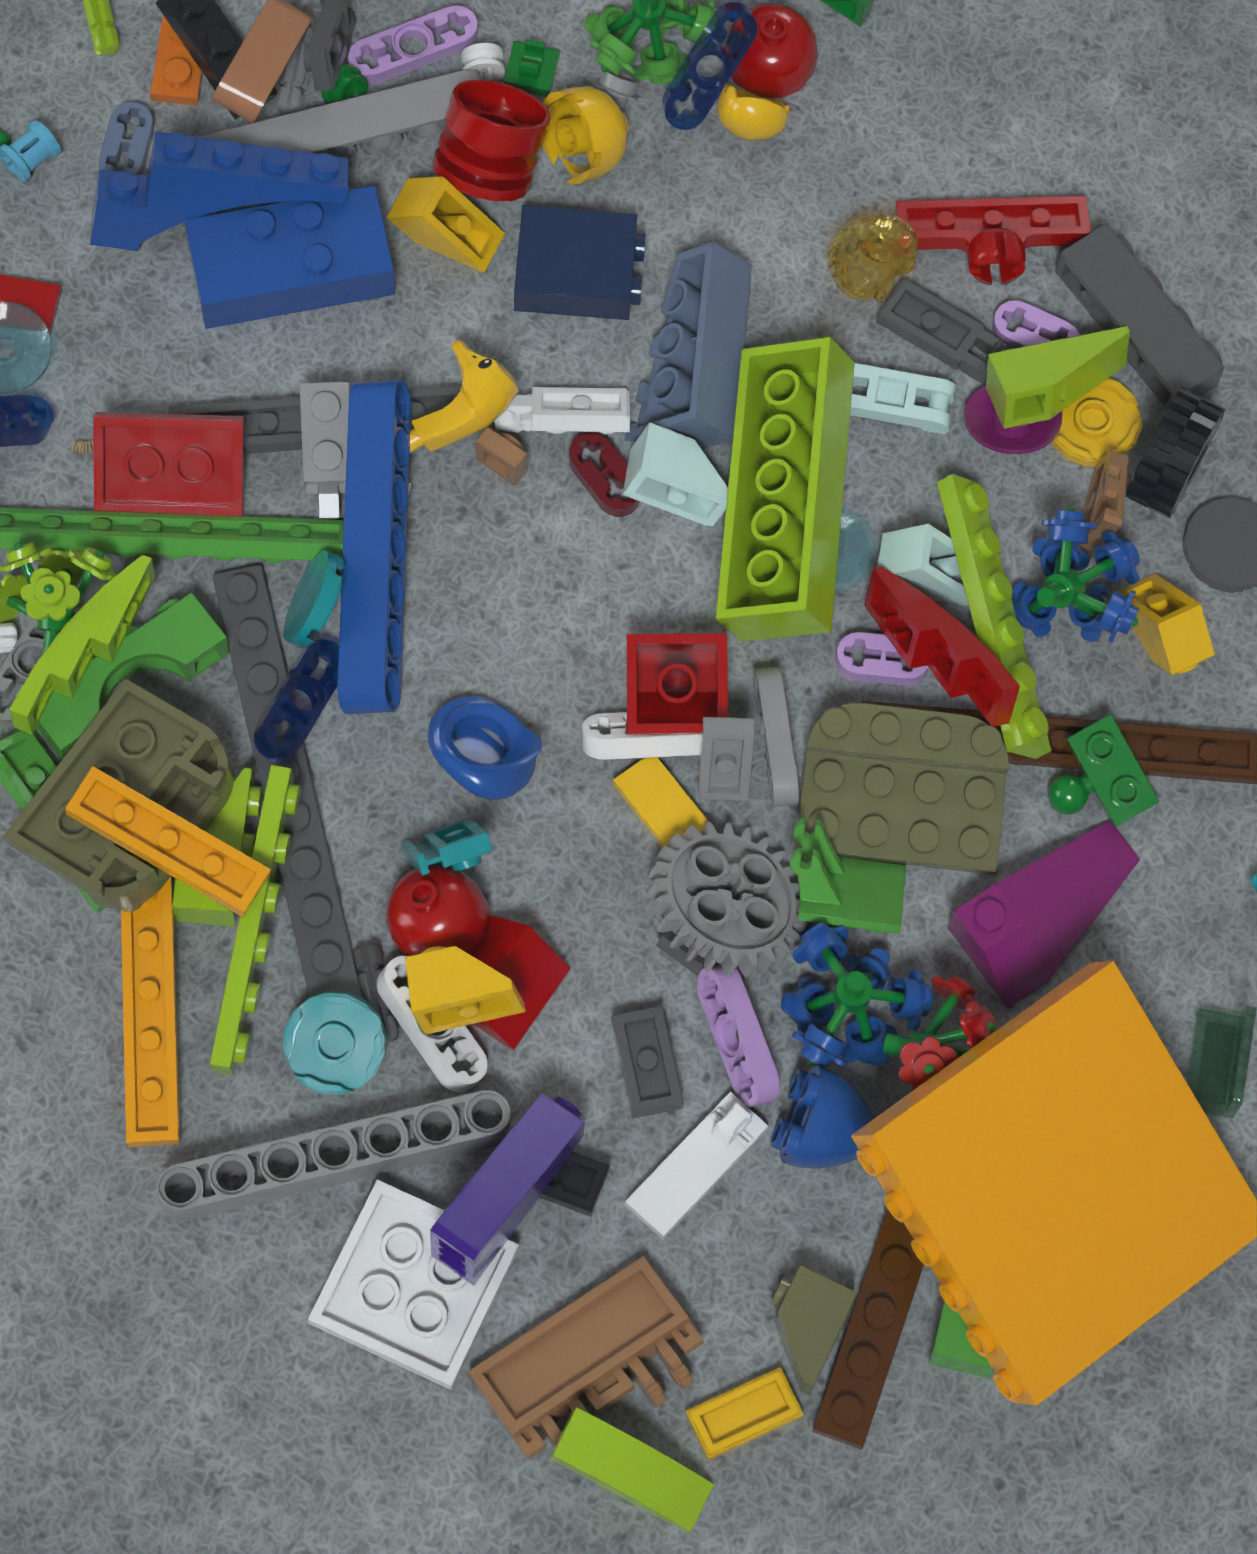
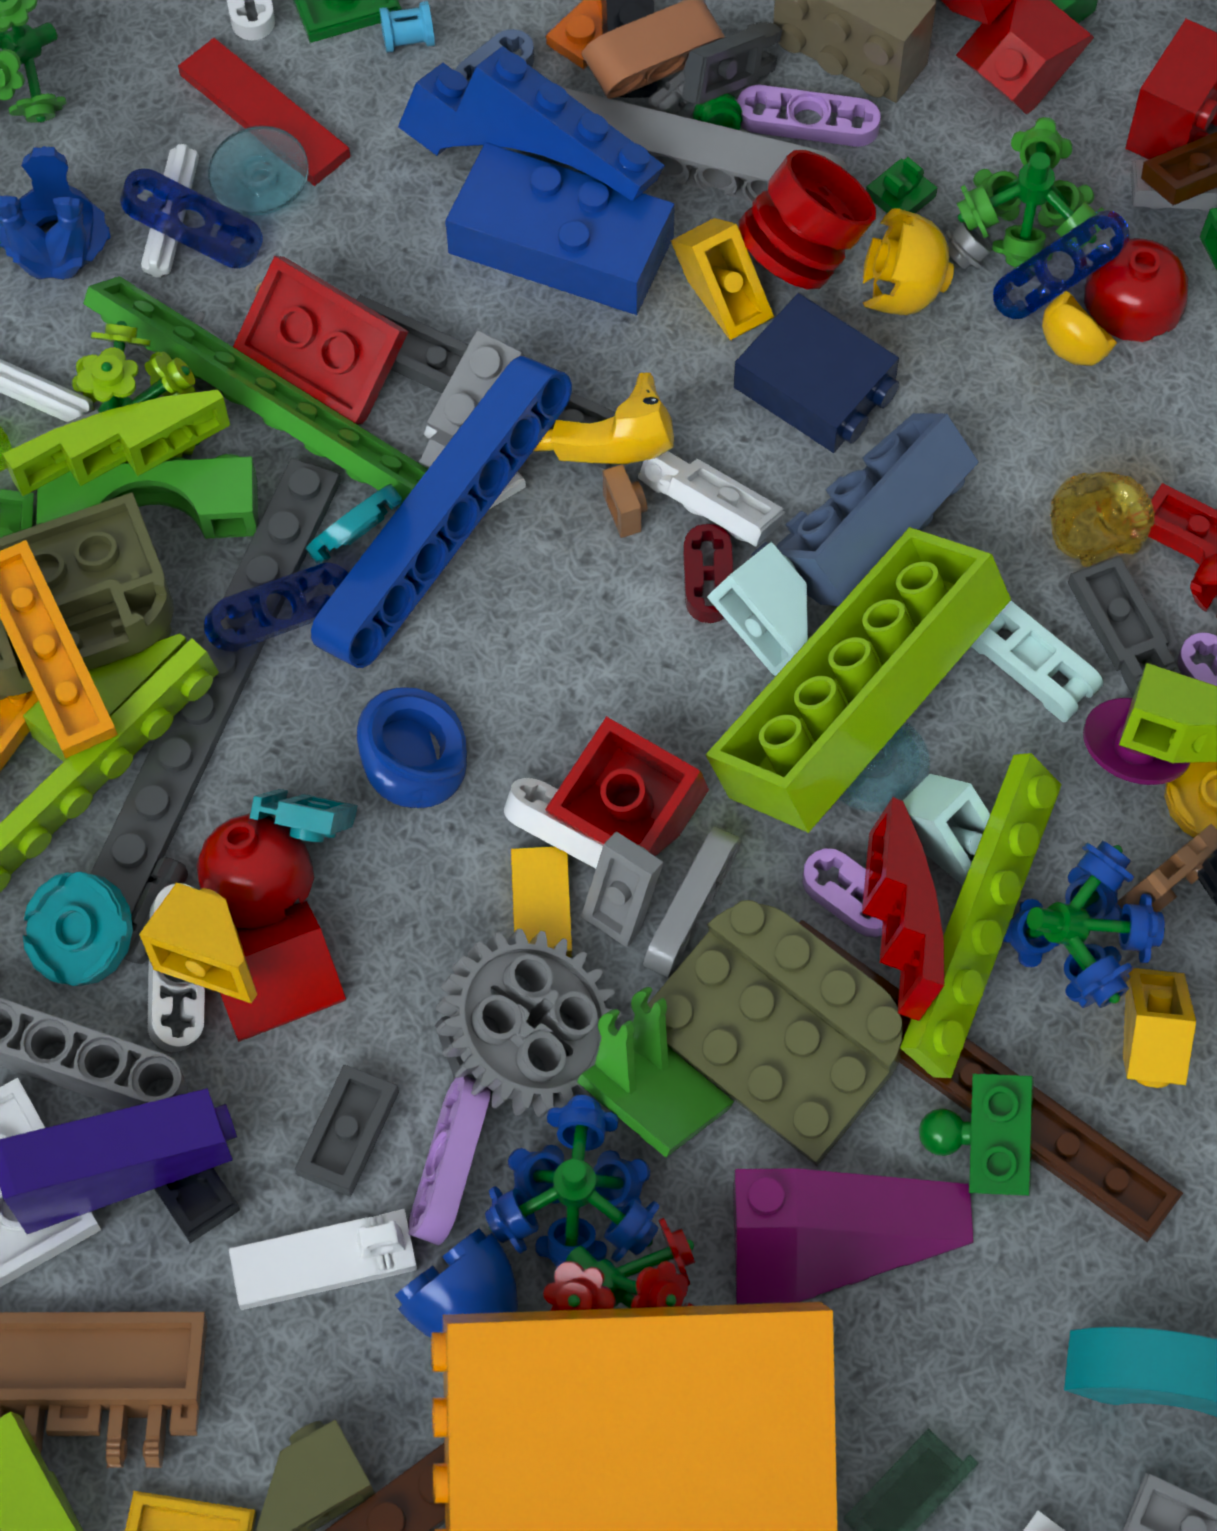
camera: 40 degrees right, 5 degrees down
white bush [461,43,505,81] -> none

